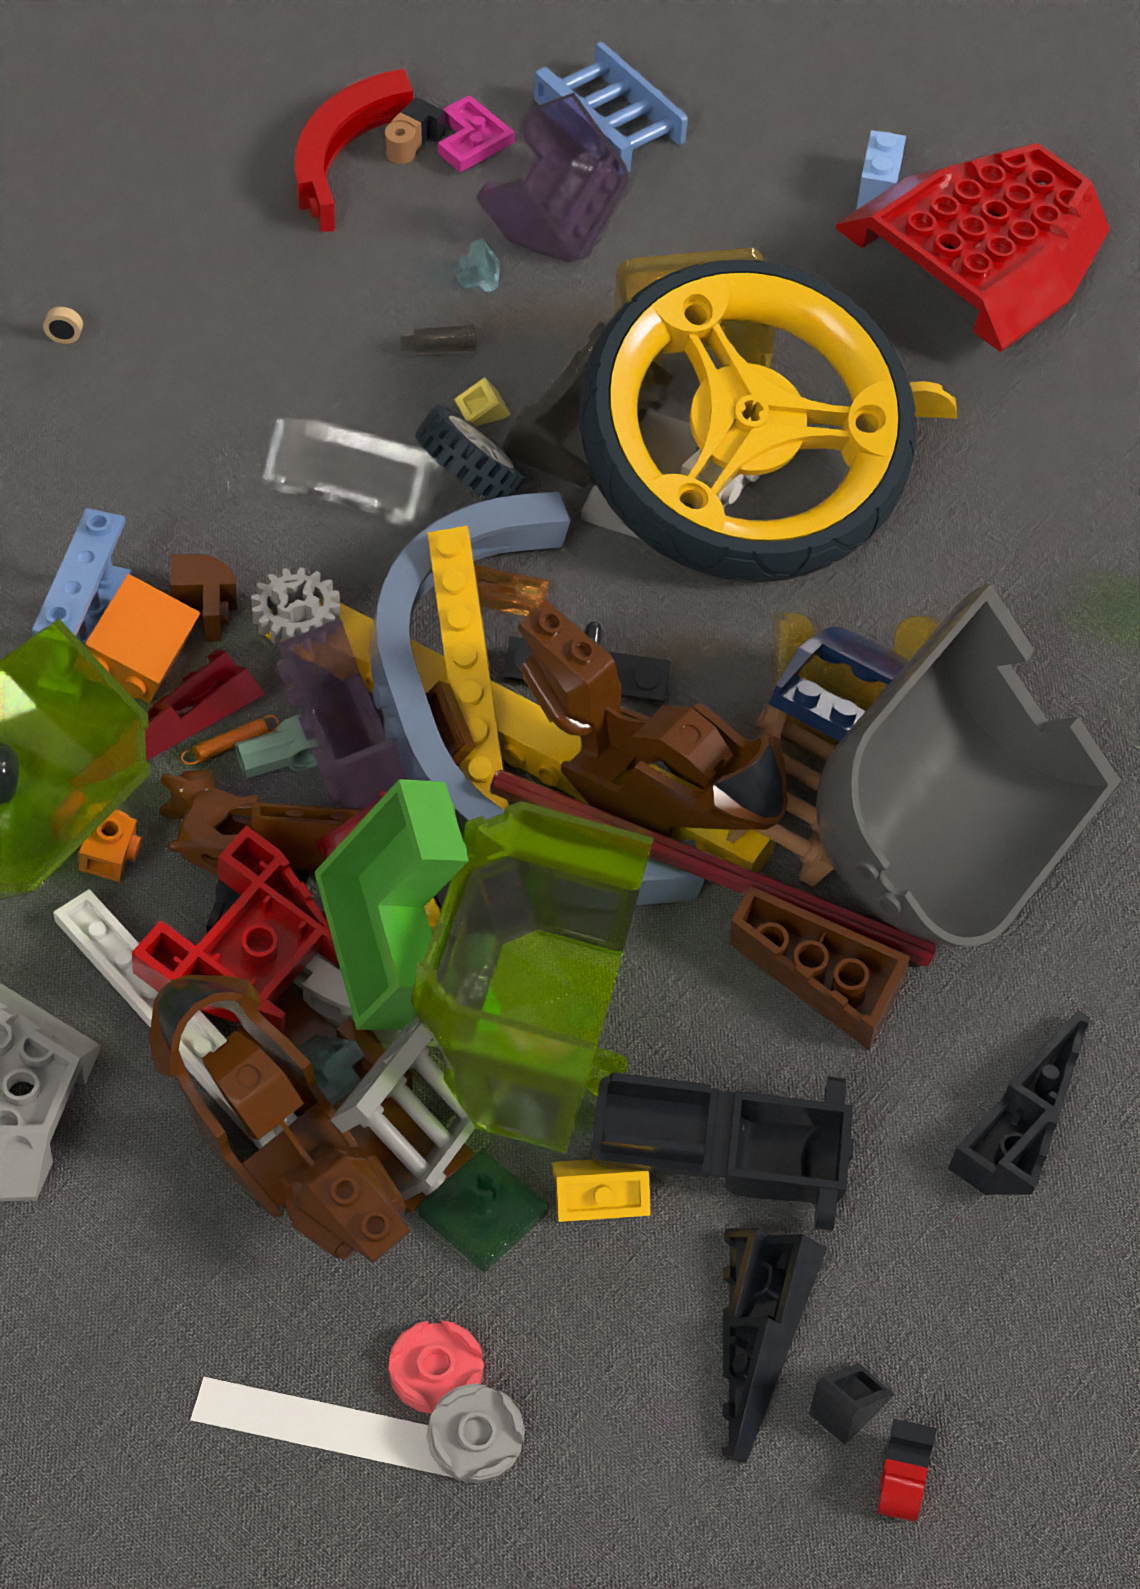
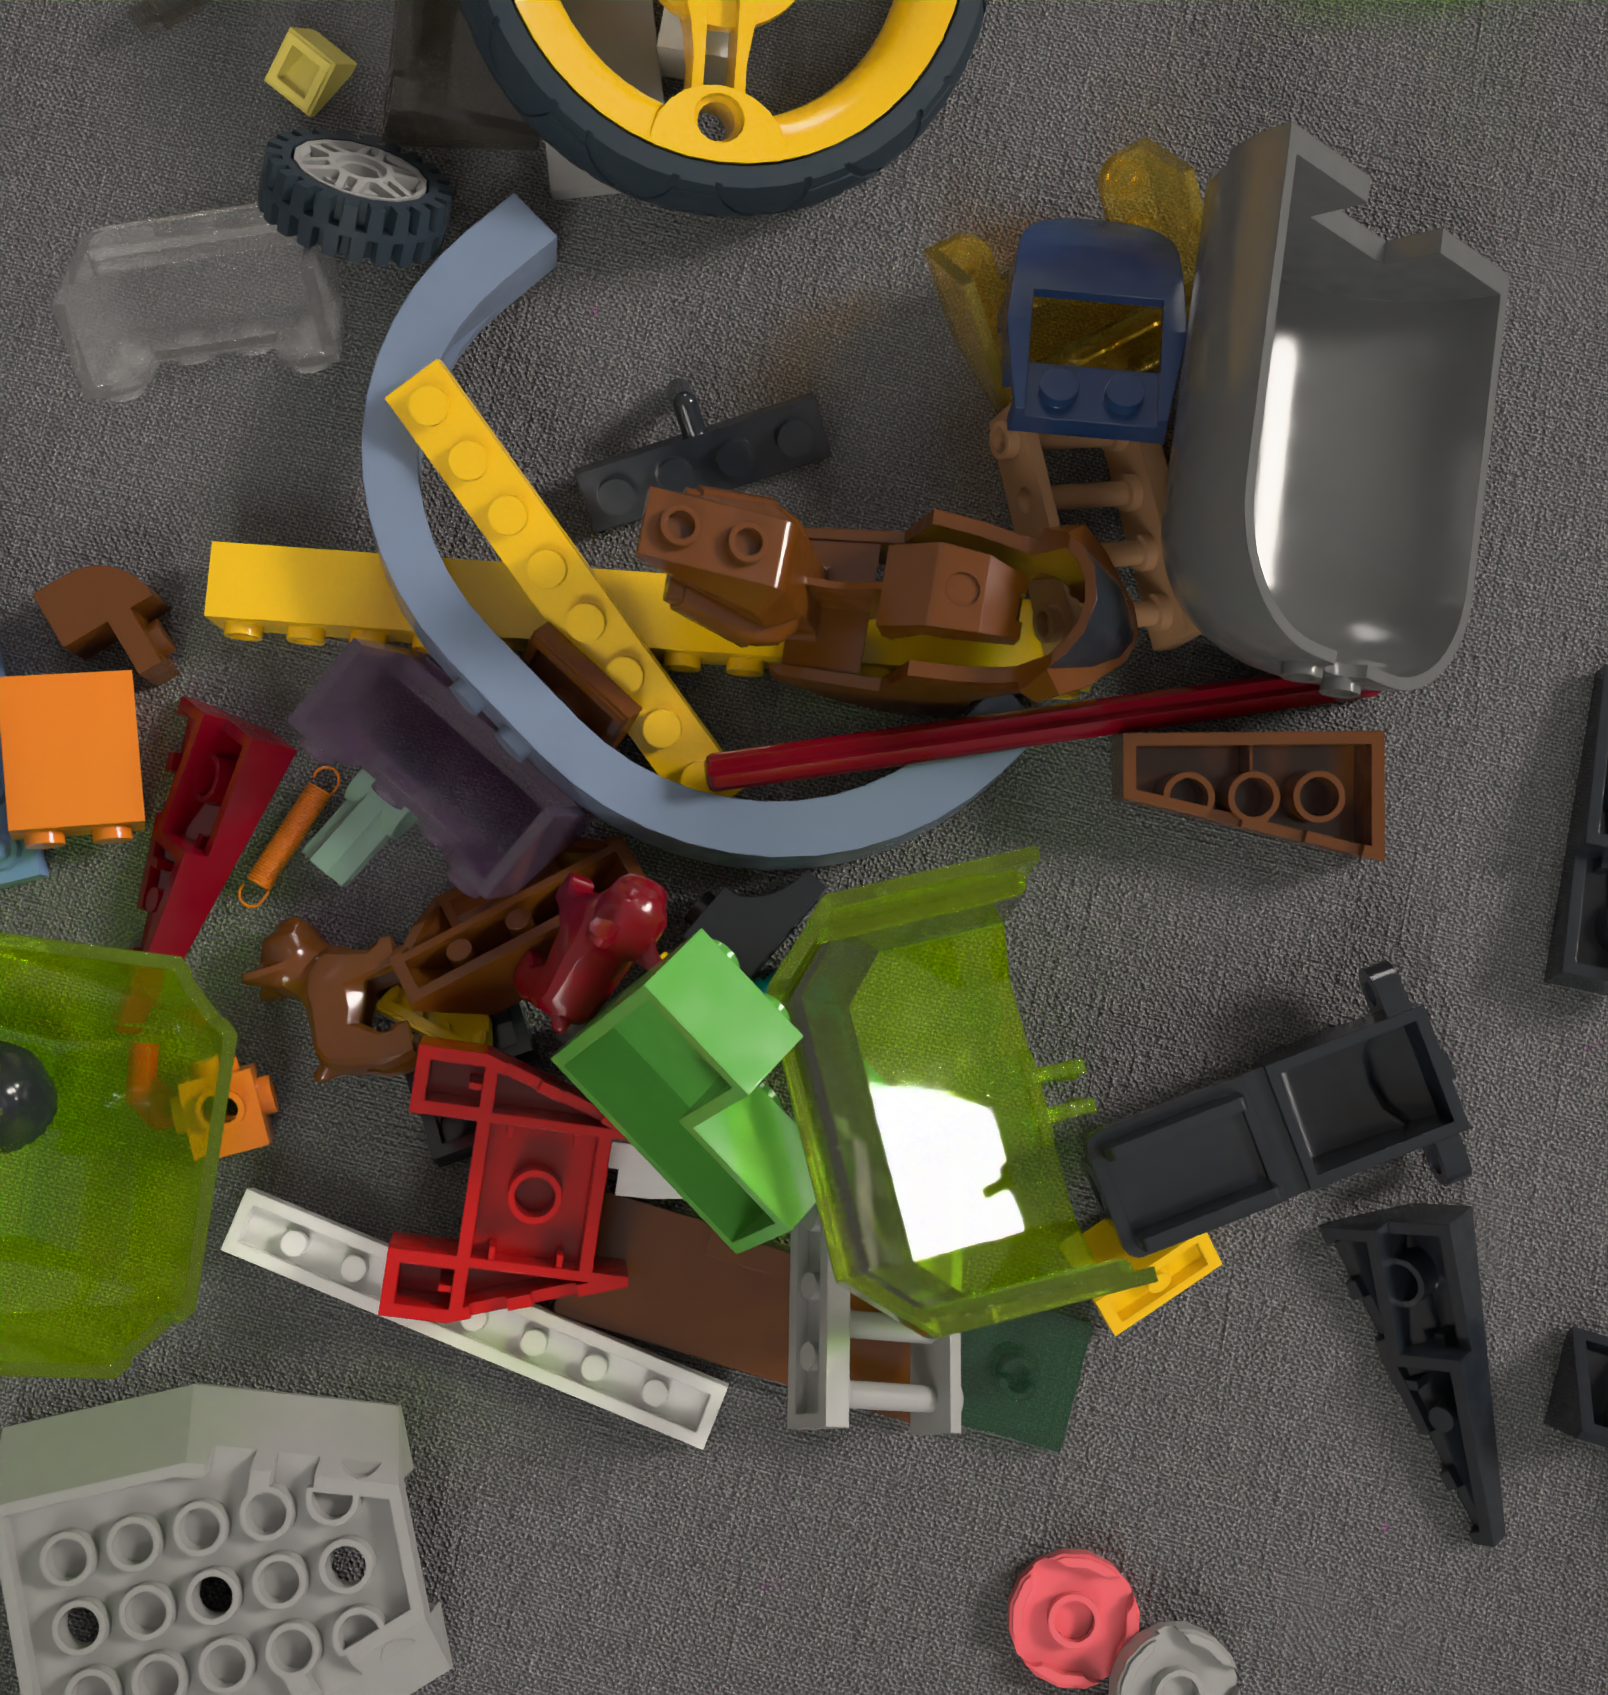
camera: 20 degrees left, 30 degrees up
reddish brown piece [149,975,410,1263] -> none
light grey gear [251,567,341,648] -> none
clear light blue slope [298,1035,364,1105] -> none
clear orange tile [474,564,550,616] -> none

